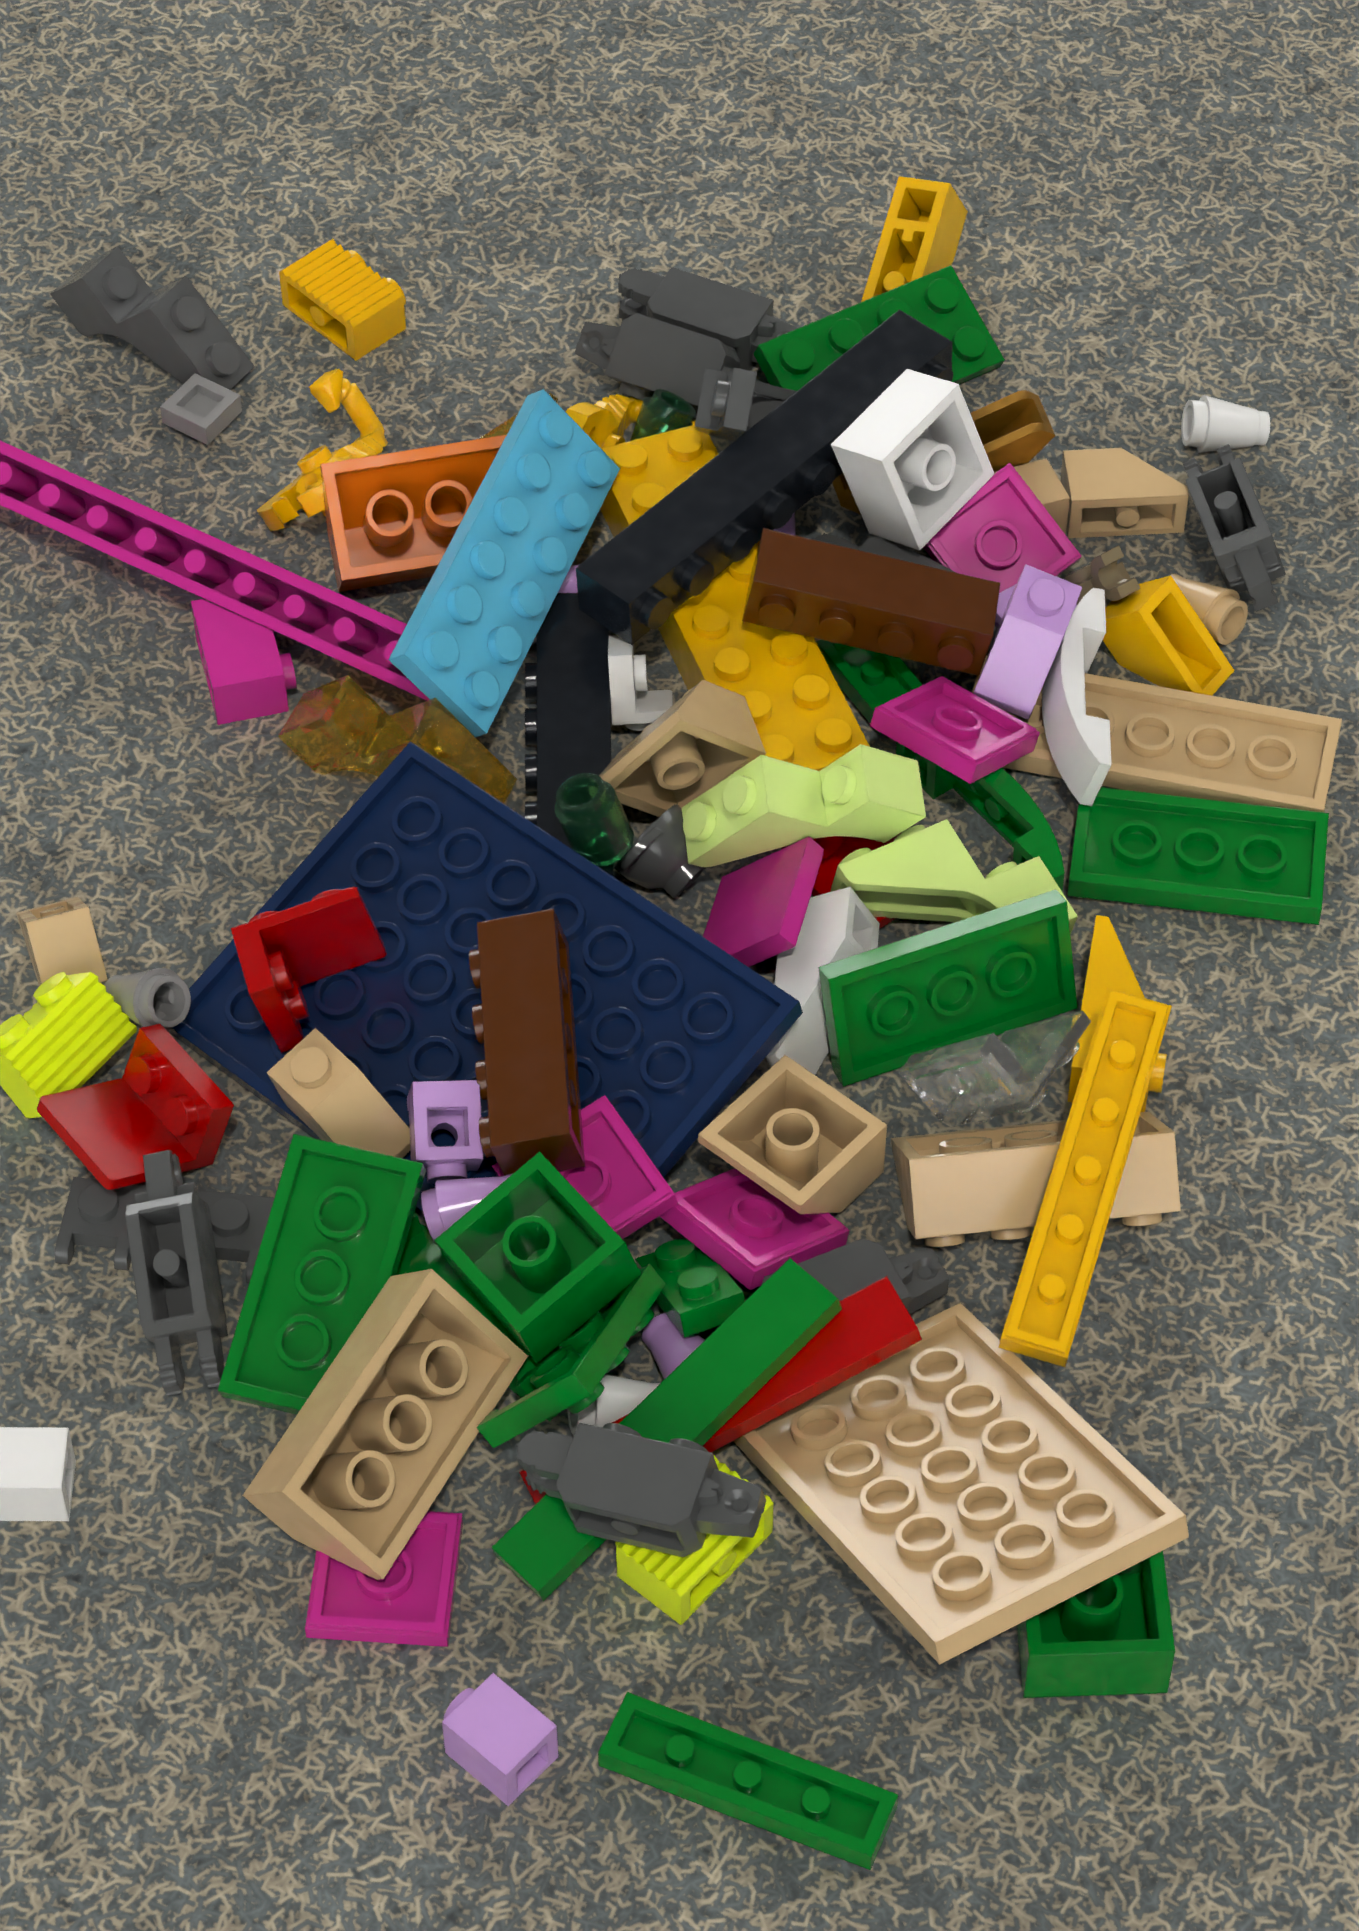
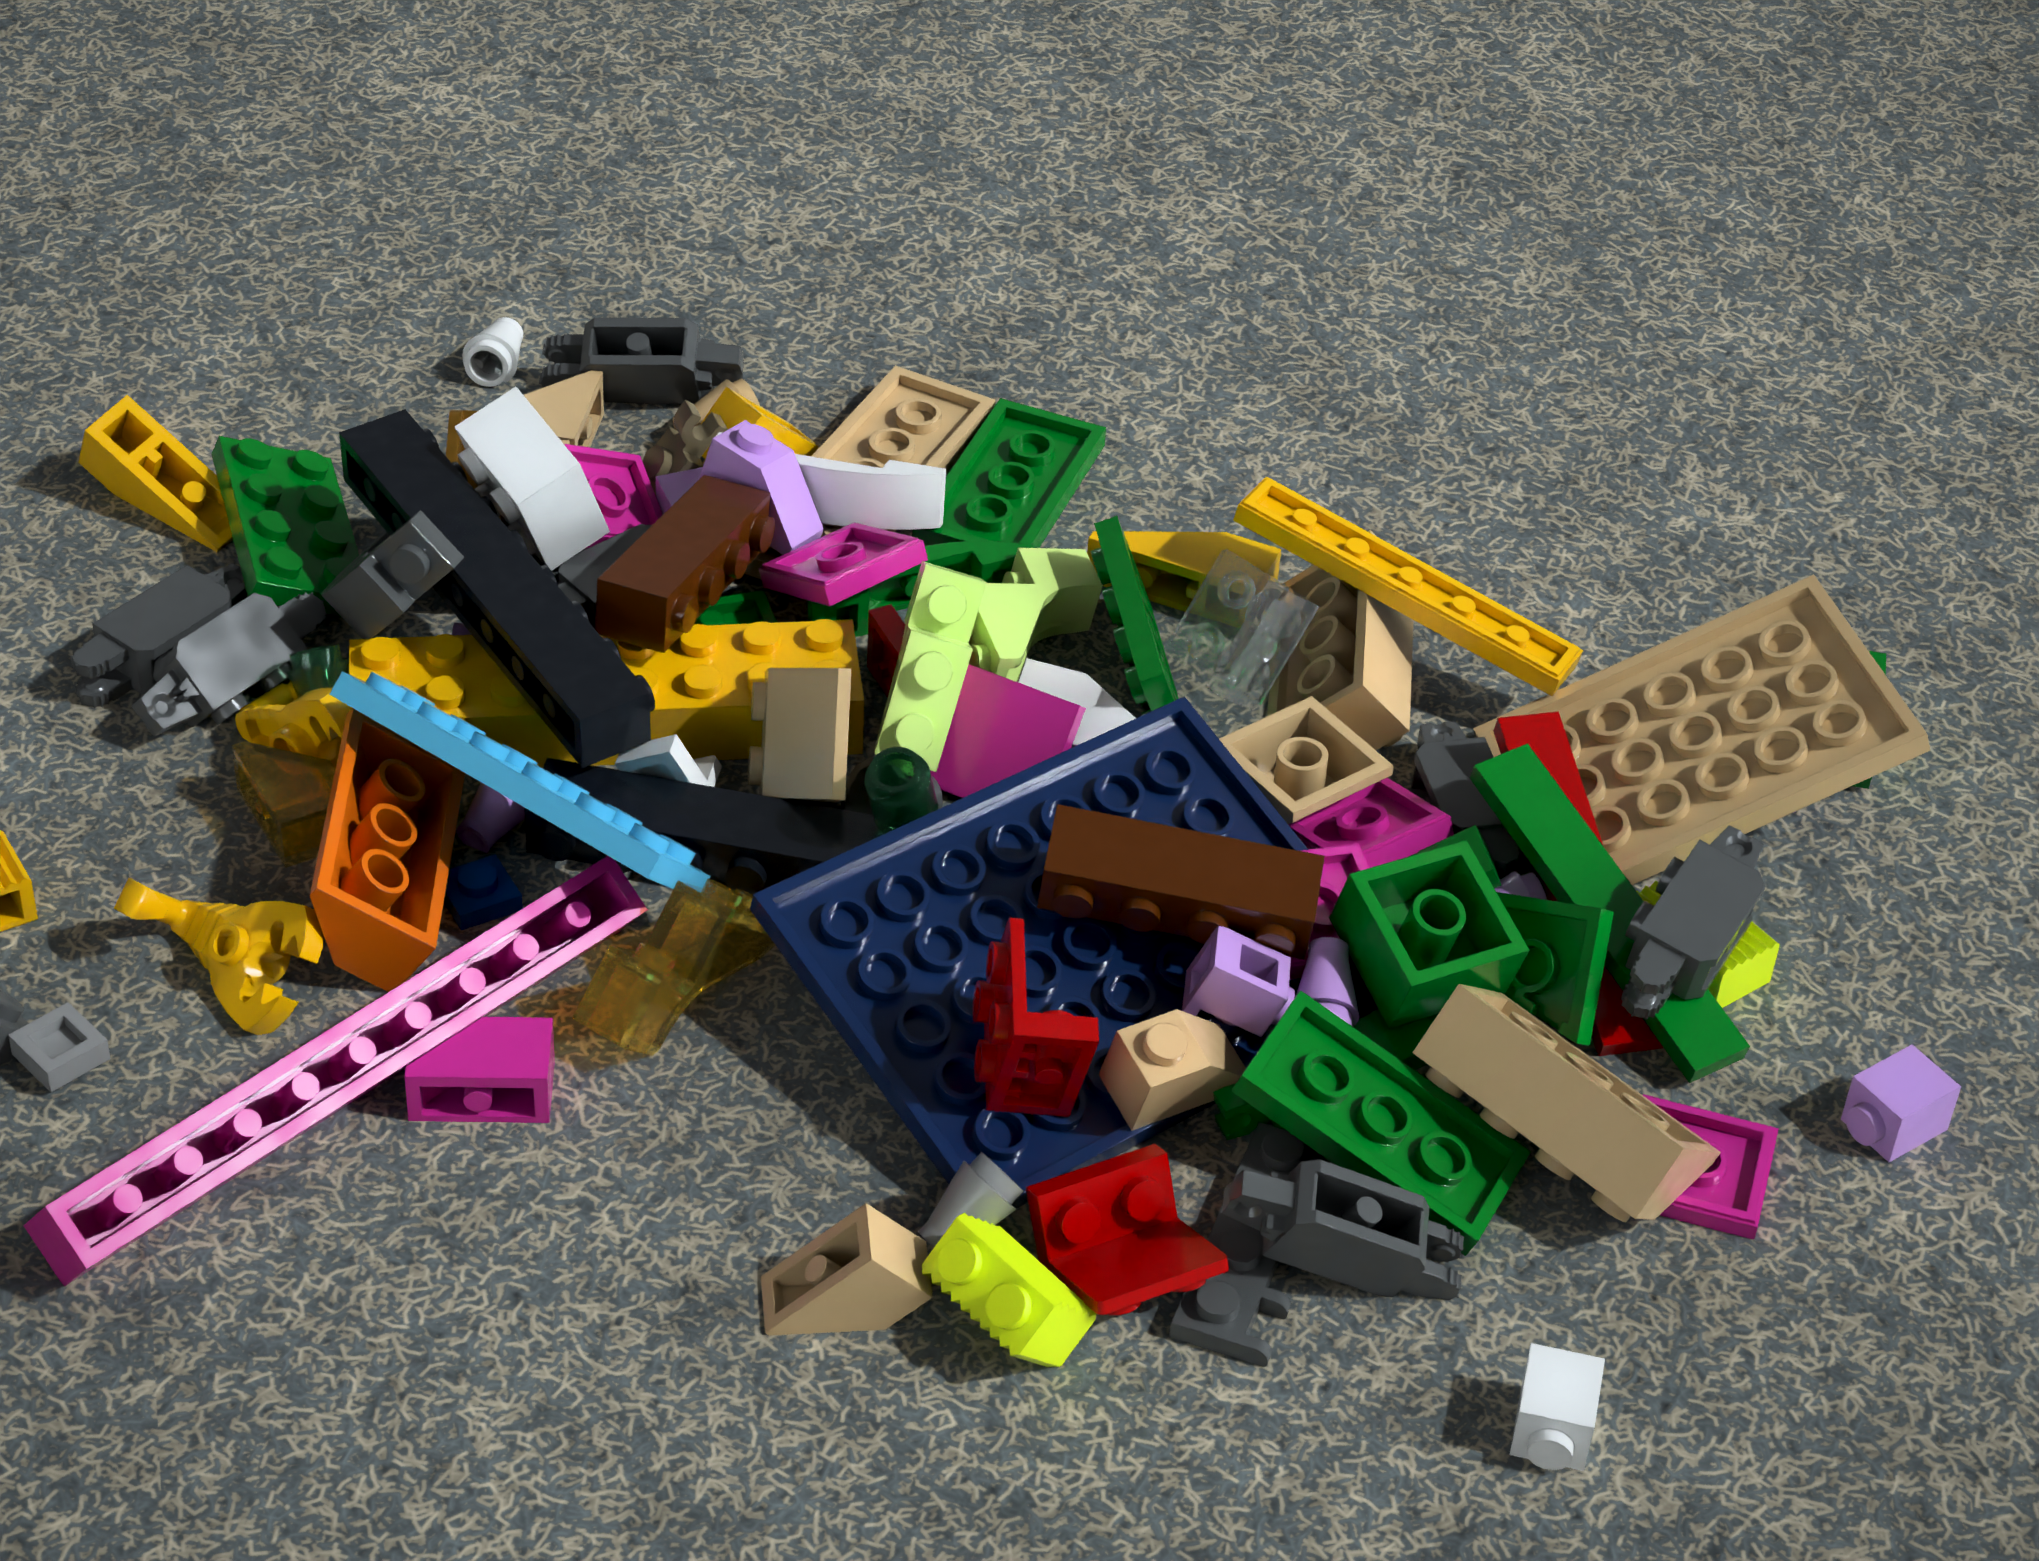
camera: 80 degrees left, 10 degrees down
green plate [598,1692,898,1870] -> none

